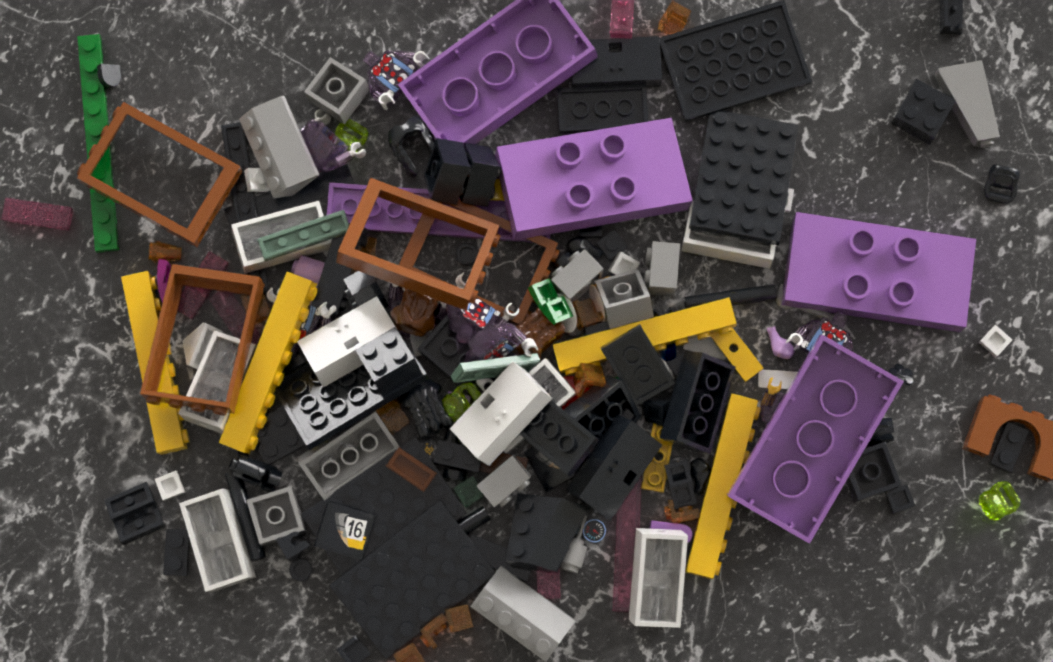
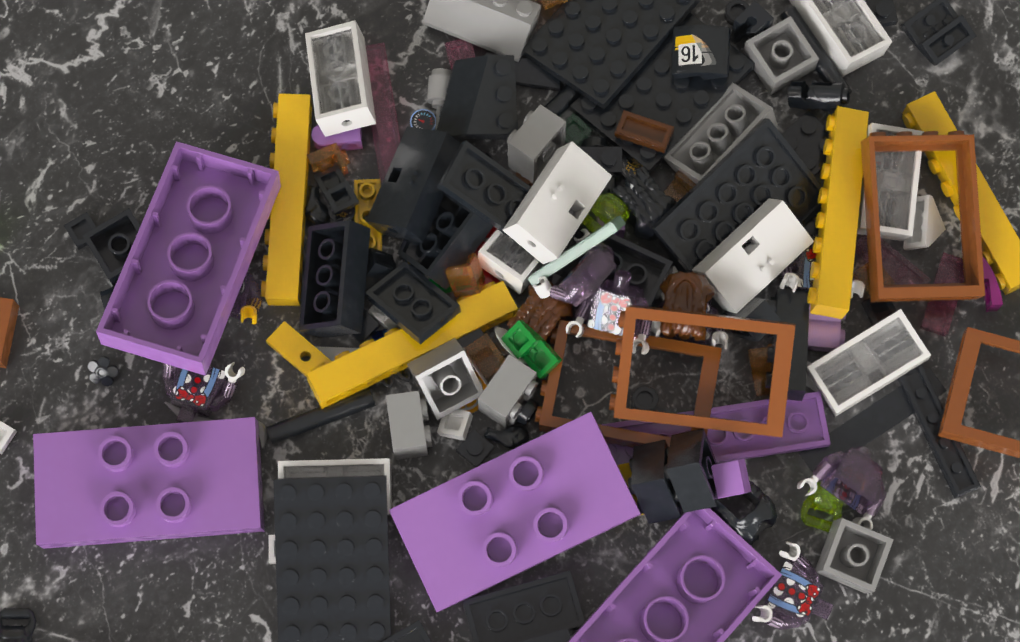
camera: 165 degrees right, 5 degrees down
clear orange cone [148,240,182,263] -> none
white plate [155,471,186,501] -> none
light grey slope [239,96,319,198] -> none
white plate [244,168,270,192] -> none
sand green tile [257,210,349,262] -> none
brick [355,327,422,396] -> none
white sticker [758,370,798,389] -> none
lavender animal [767,326,795,359] -> none
none -> medium lavender panel [711,459,752,499]

